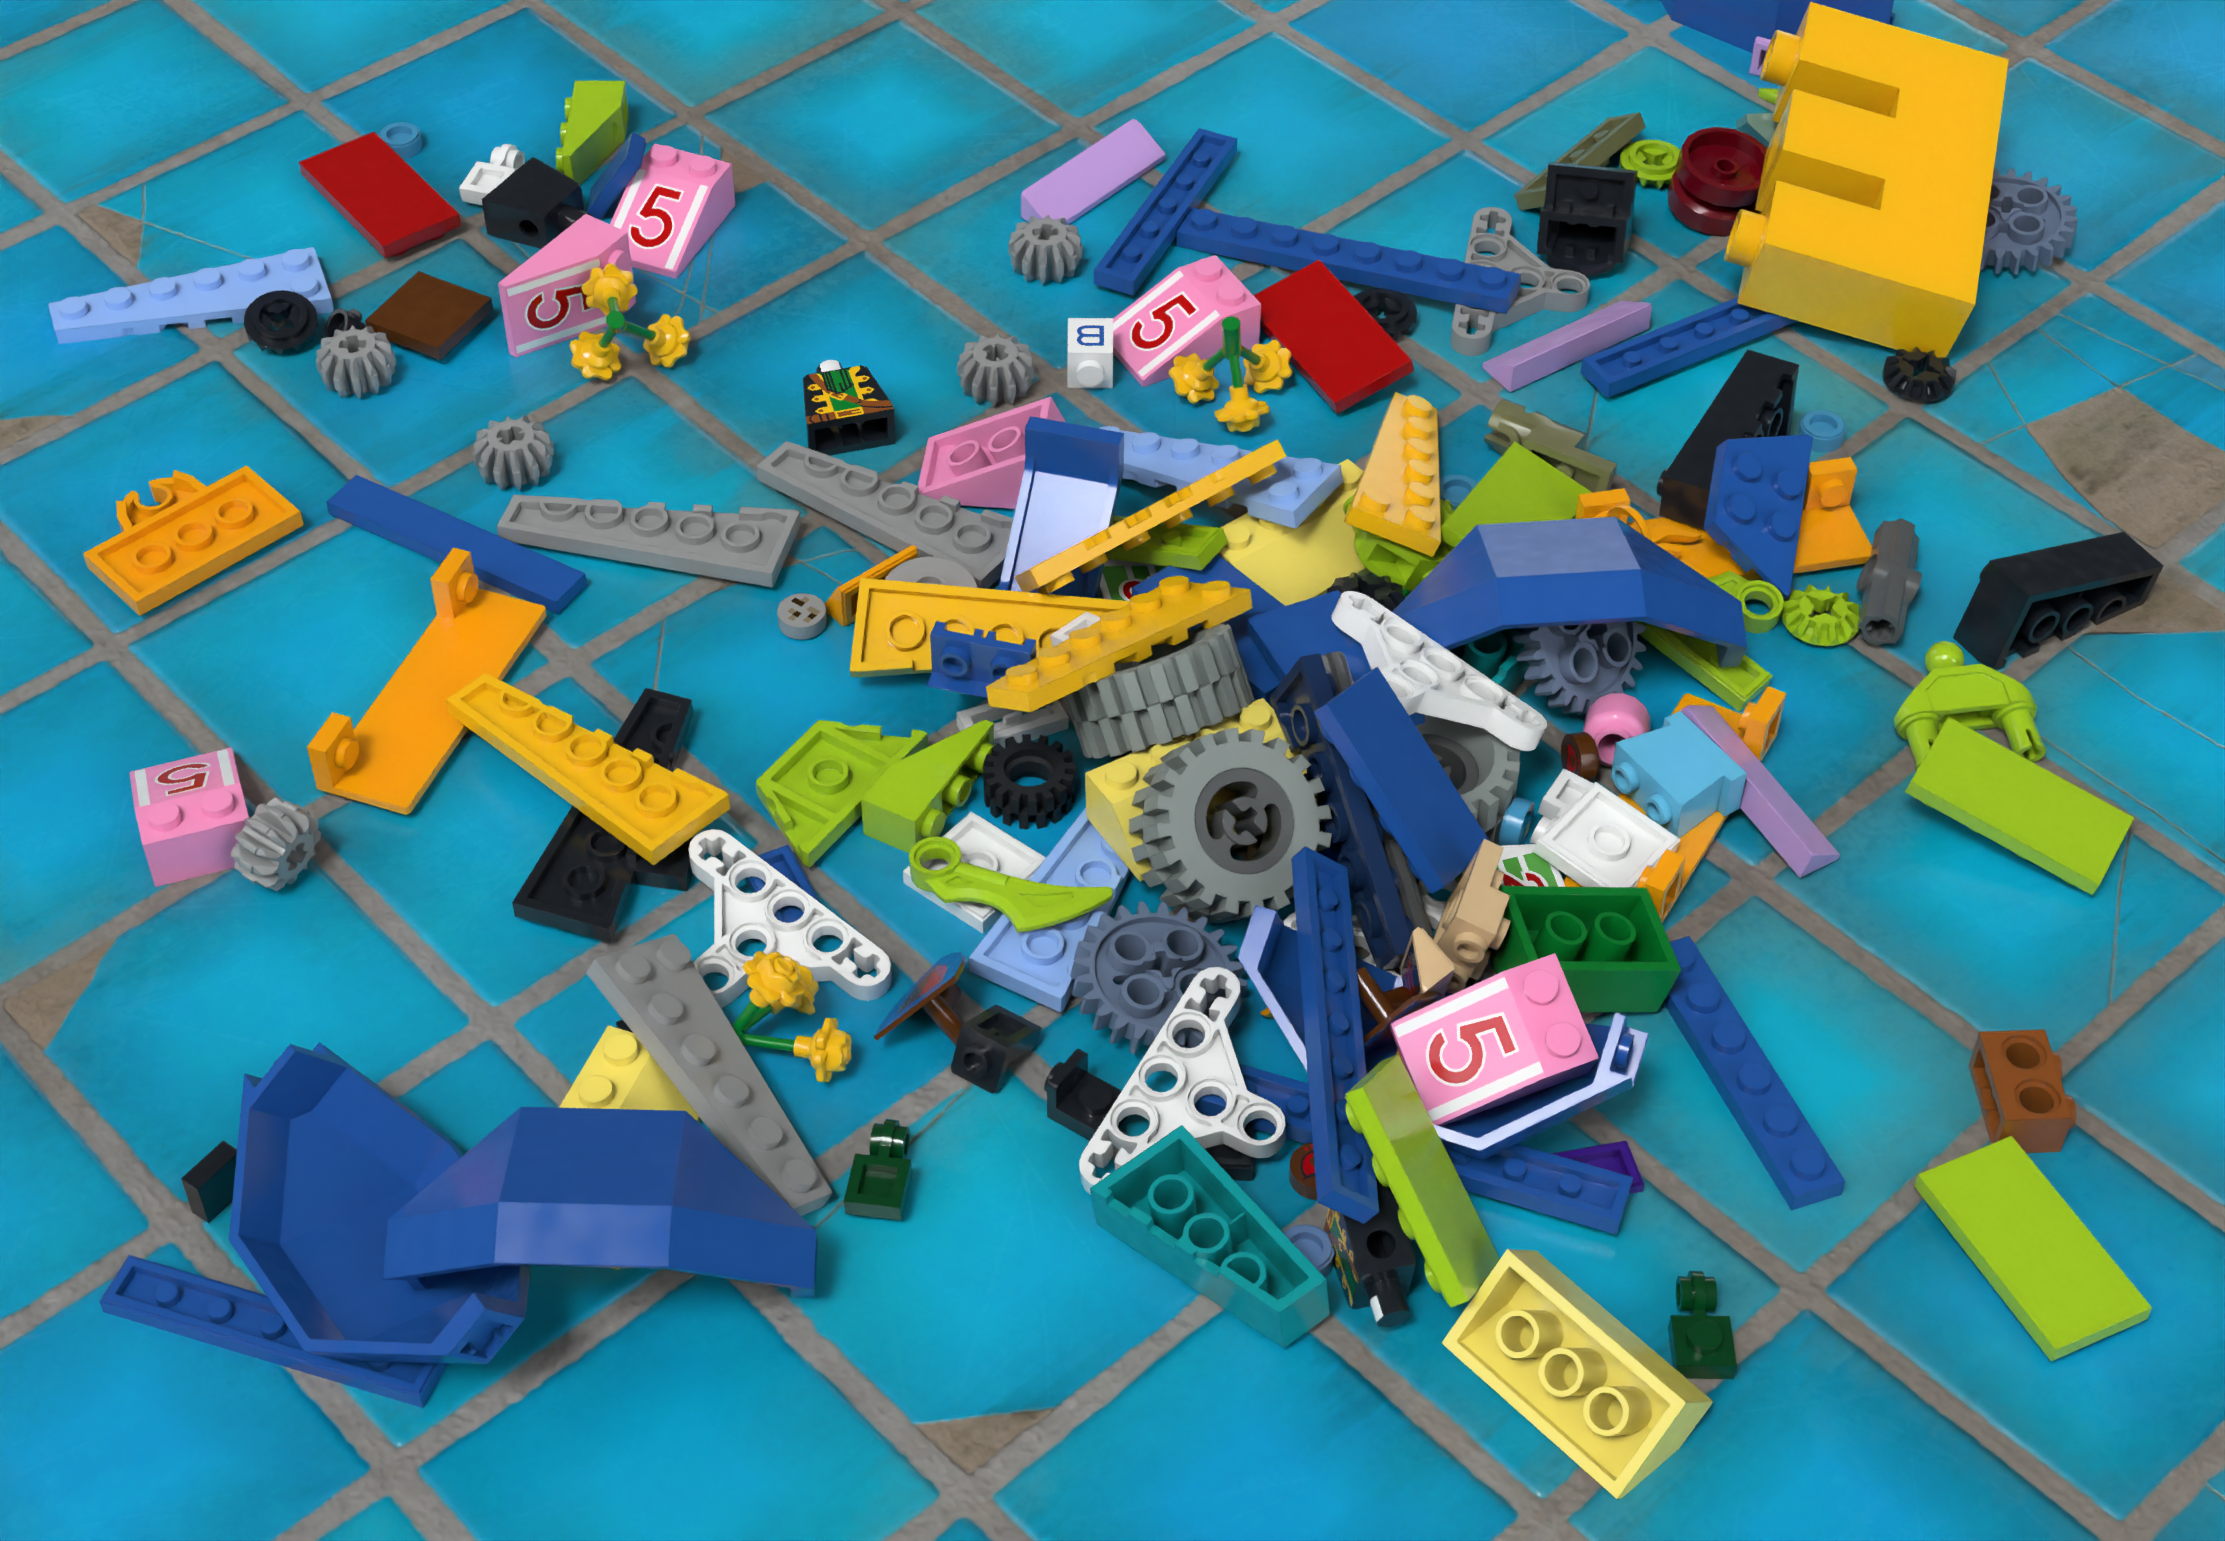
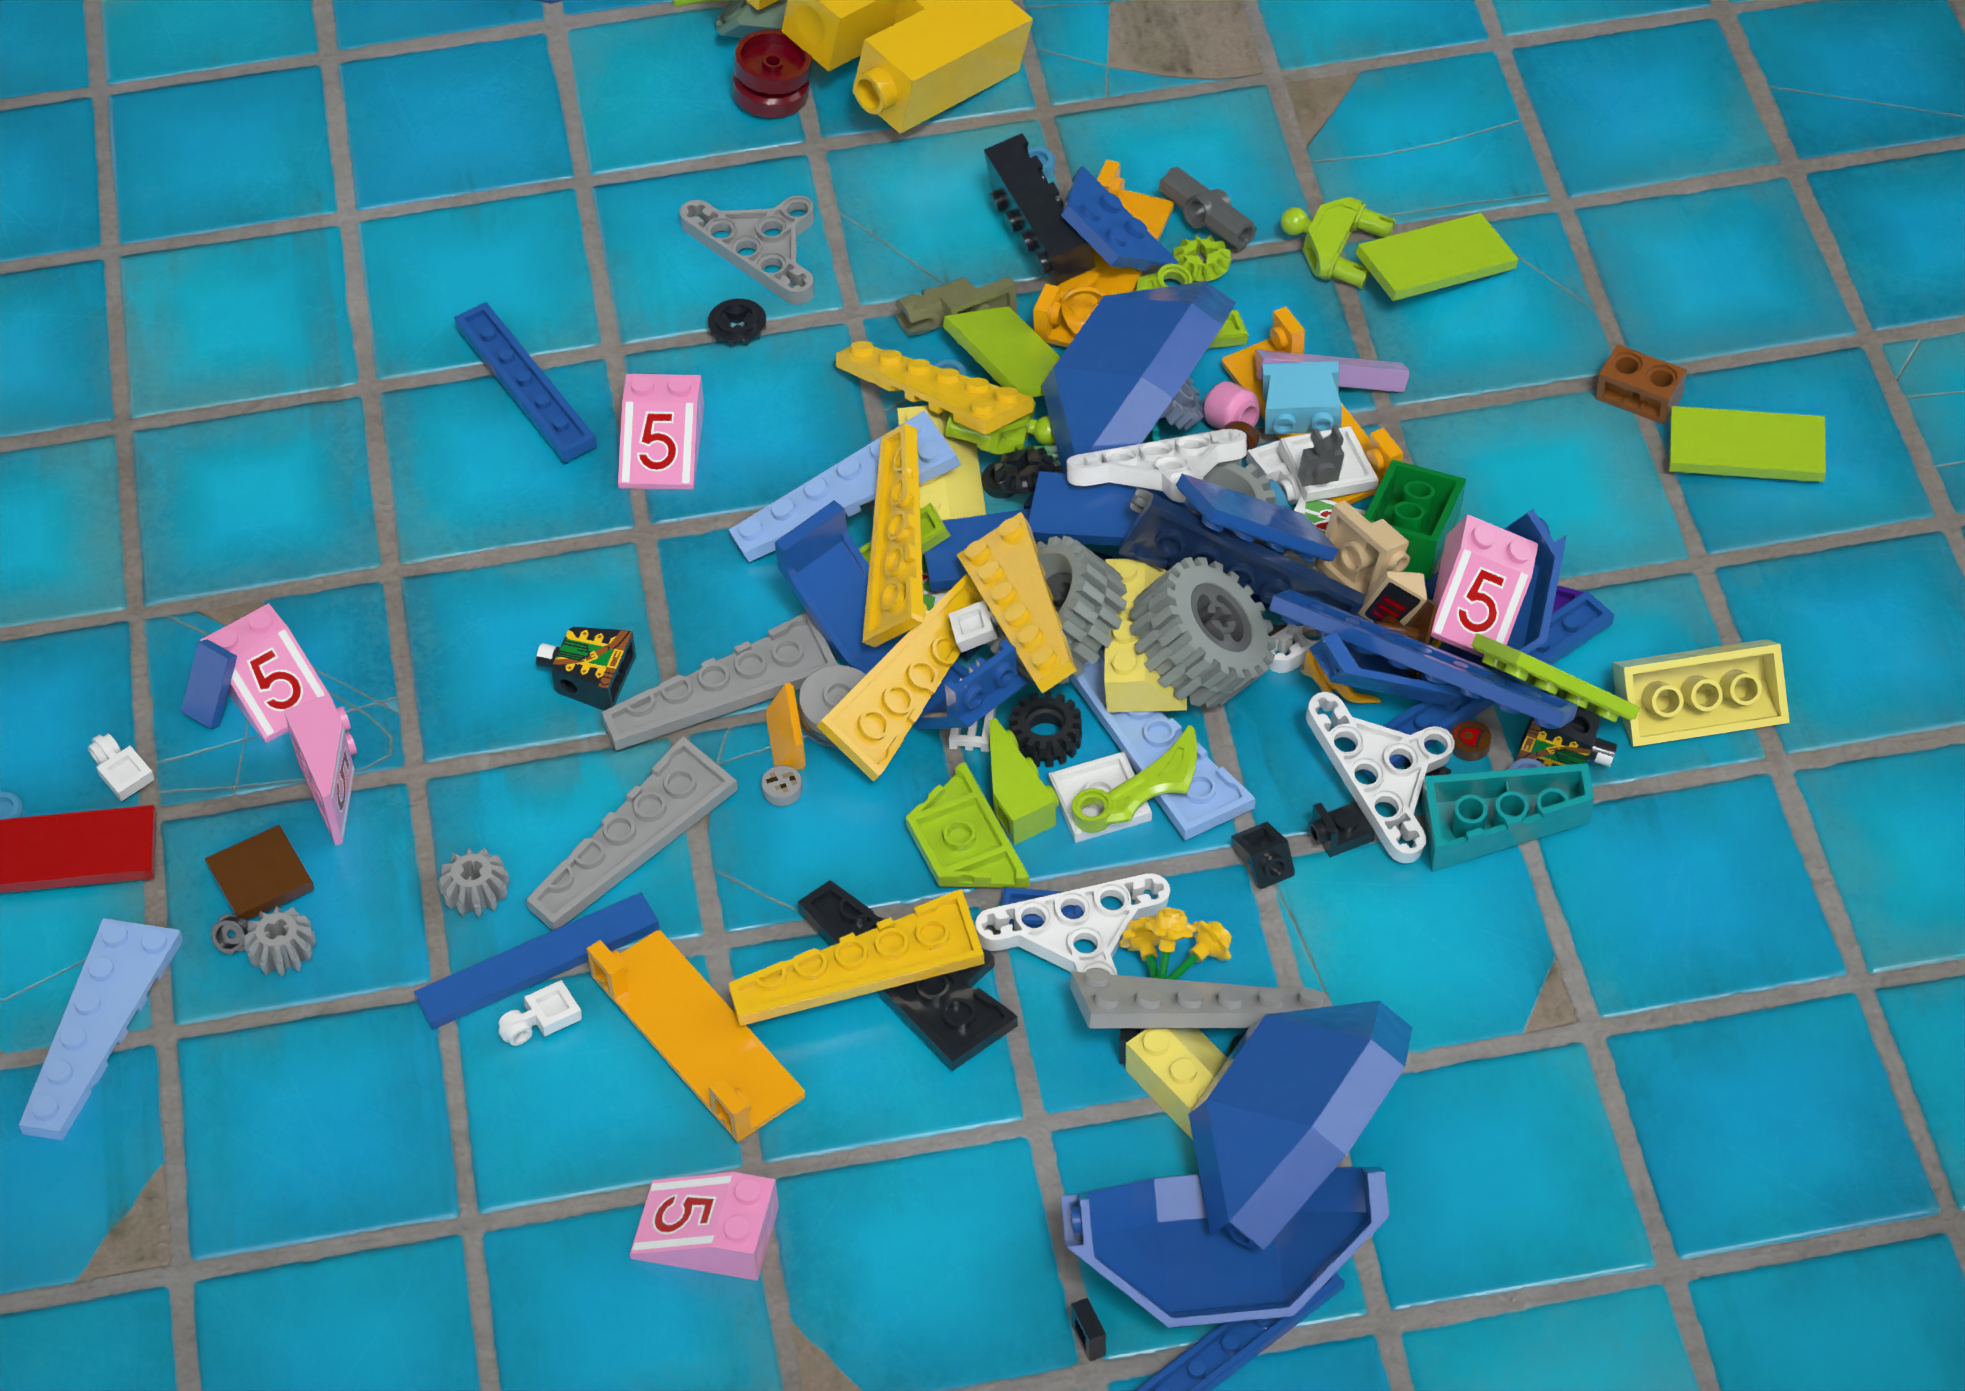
camera: 55 degrees left, 5 degrees up
light orange plate [83,465,304,616] -> none
light grey gear [231,797,321,891] -> none
black gear [244,290,318,355] -> none
black torso [482,157,593,249] -> none
lime slope [556,80,629,185] -> none
yellow plant [569,263,691,381] -> none
dark green plate [844,1119,913,1220] -> none
reddish brown shield [874,952,967,1046] -> none
bright pink slope [918,397,1066,509] -> none
light grey gear [957,333,1035,407] -> none
light grey gear [1008,214,1083,285] -> none
lavender slope [1021,119,1166,225] -> none
white brick [1067,318,1113,388] -> none
sand blue gear [1070,901,1248,1054] -> none
yellow plant [1168,316,1293,432] -> none
blue plate [1176,207,1521,314] -> none
red tile [1253,260,1414,414] -> none
lavender slope [1482,301,1652,392] -> none
olive plate [1514,112,1646,211] -> none
black piece [1536,162,1638,278] -> none
blue plate [1580,297,1798,398] -> none
lime gear [1620,140,1681,189] -> none
blue plate [1663,936,1846,1210] -> none
dark green plate [1668,1271,1737,1379] -> none
black gear [1882,347,1957,401] -> none
black wedge [1953,532,2164,671] -> none
none -> white plate [498,980,582,1046]
none -> dark grey plate [1297,425,1345,487]

